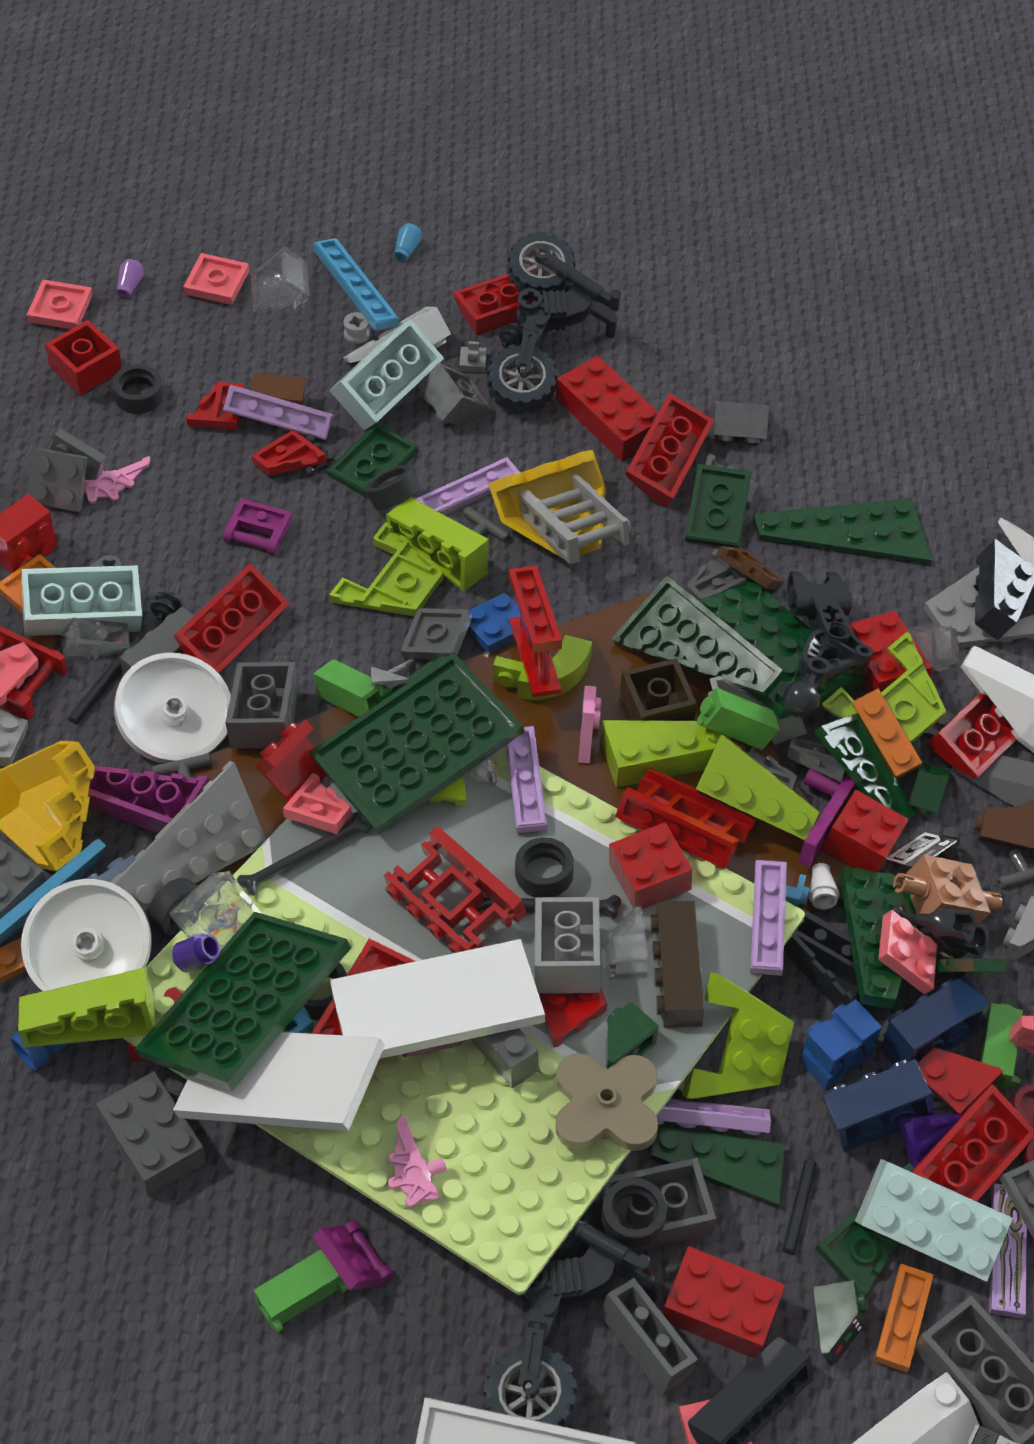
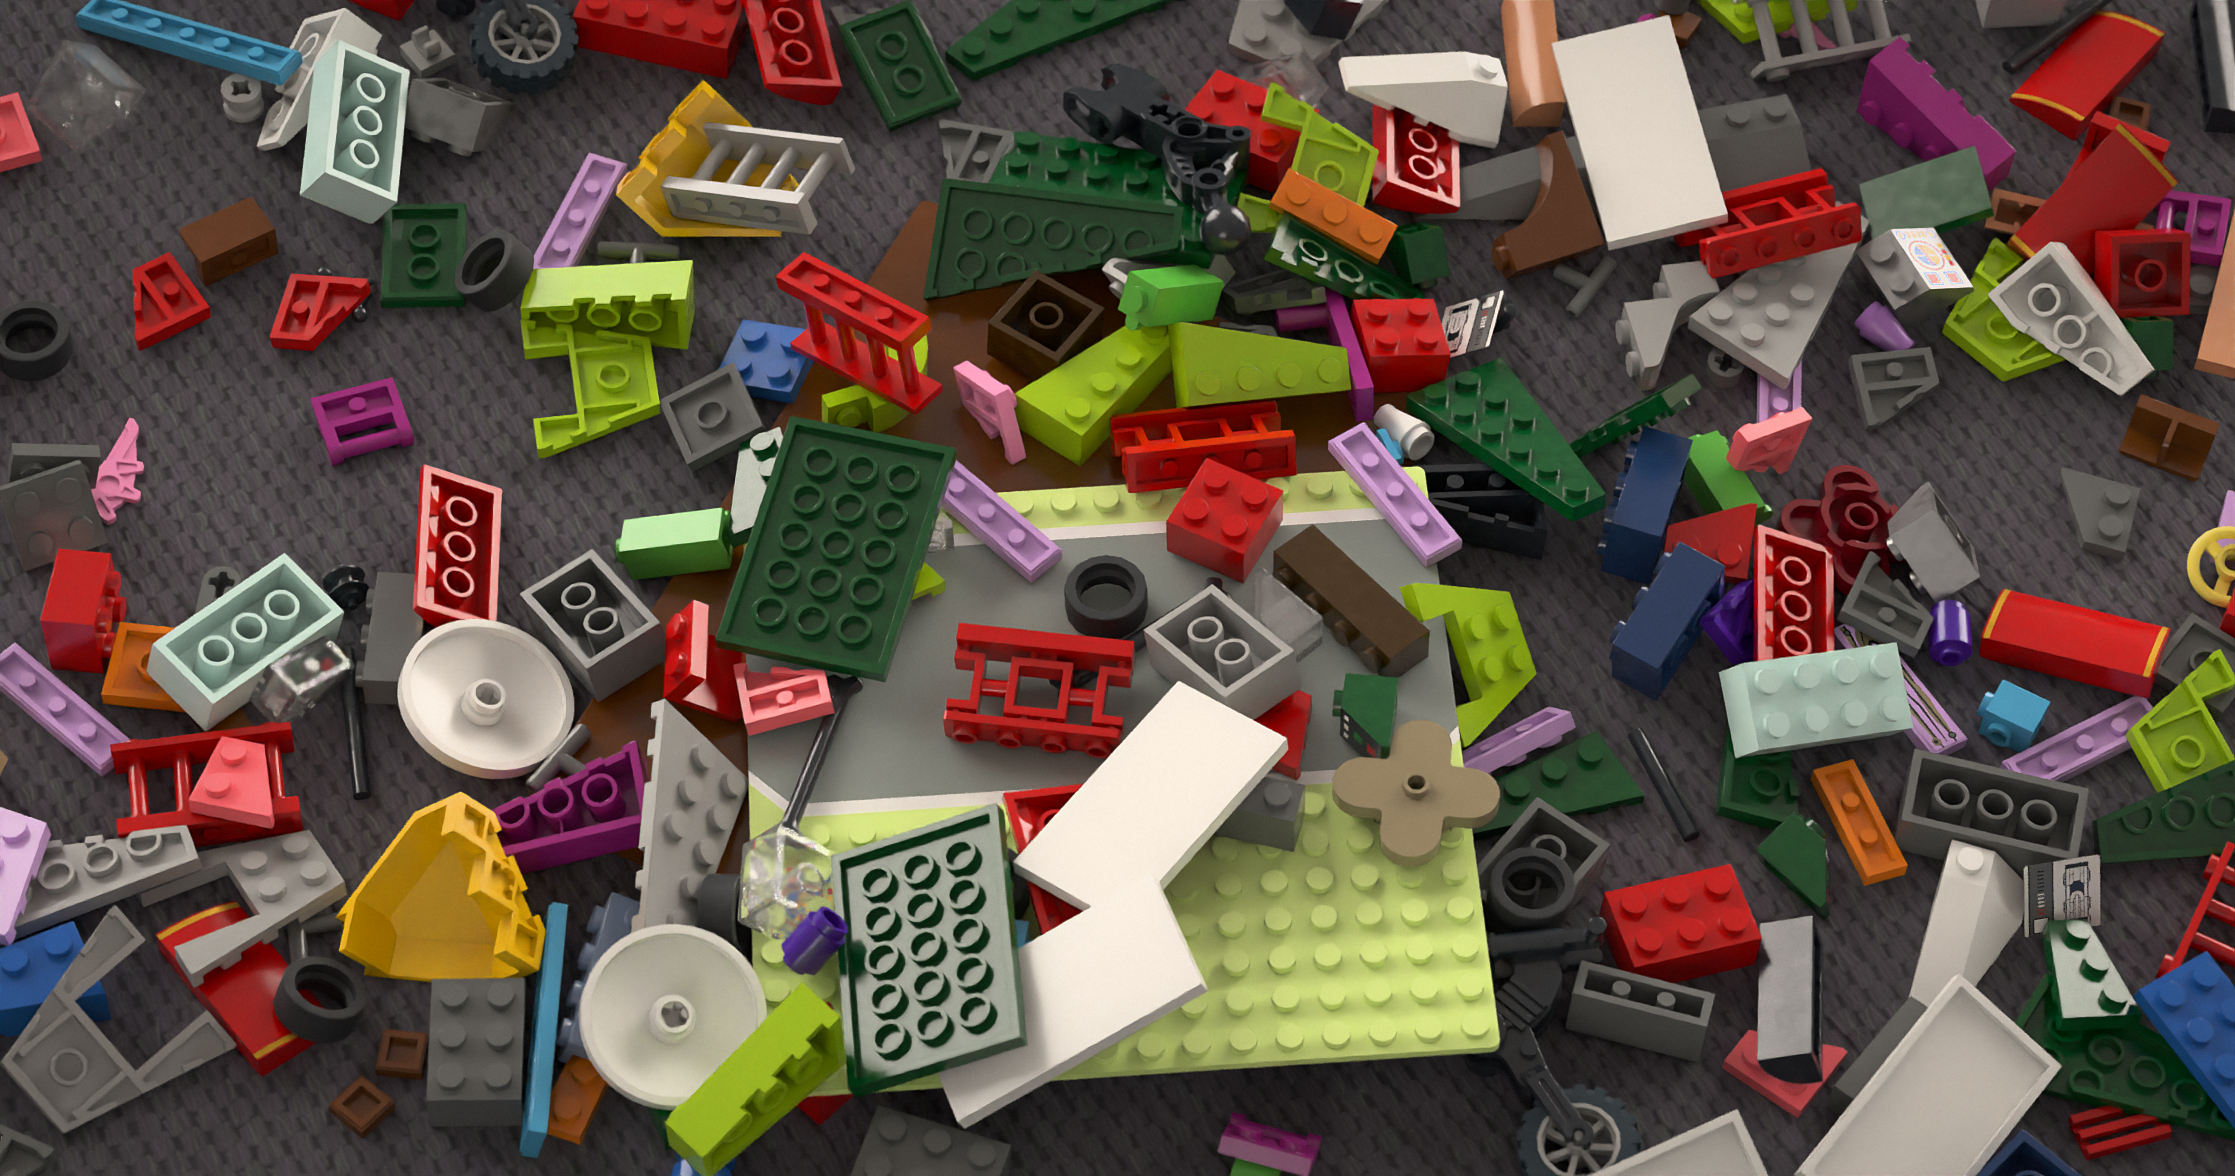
camera: 40 degrees left, 0 degrees up
lavender tile [223,385,333,440] -> none
light grey piece [371,659,415,685] -> none
bright pink piece [388,1115,447,1209] -> none
reddish brown wing [716,546,784,591] -> none
blue brick [800,999,882,1090] -> none
coral plate [878,910,937,995] -> none
black animal [891,905,989,959] -> none
nougat brick [893,854,1003,926] -> none

